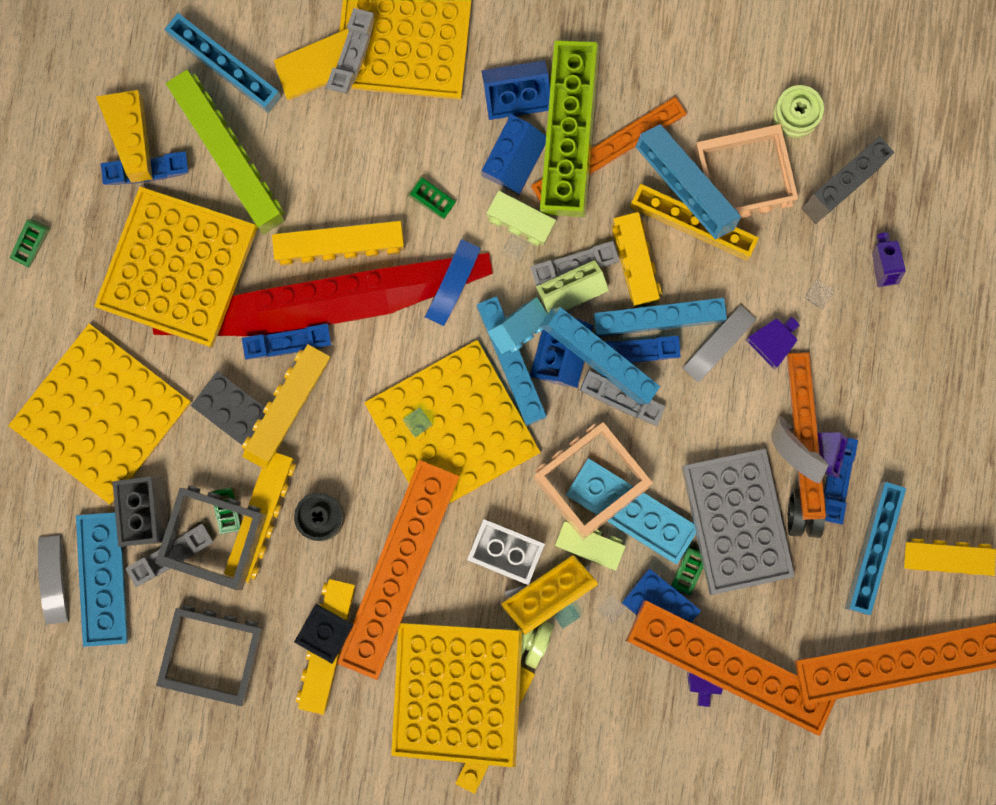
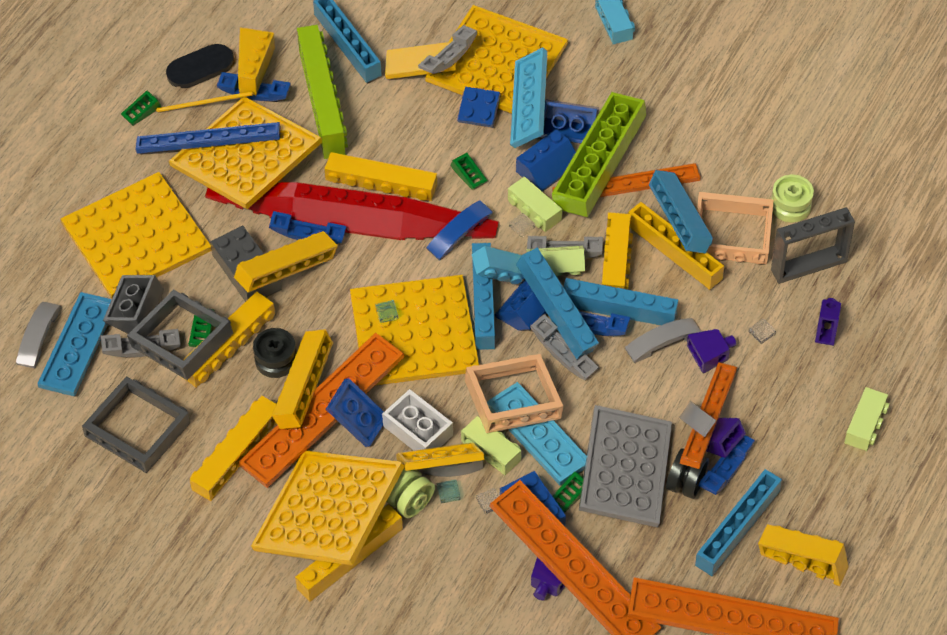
camera: 20 degrees right, 30 degrees down
black tile [294,603,354,664] -> none
none -> blue tile [135,122,281,154]
none -> yellow axle [156,91,254,112]
none -> black tile [166,44,234,88]
none -> yellow brick [272,329,333,429]
none -> blue plate [325,378,384,447]
none -> blue plate [457,87,501,128]
none -> medium azure plate [510,47,547,148]
none -> yellowish green brick [844,387,890,451]

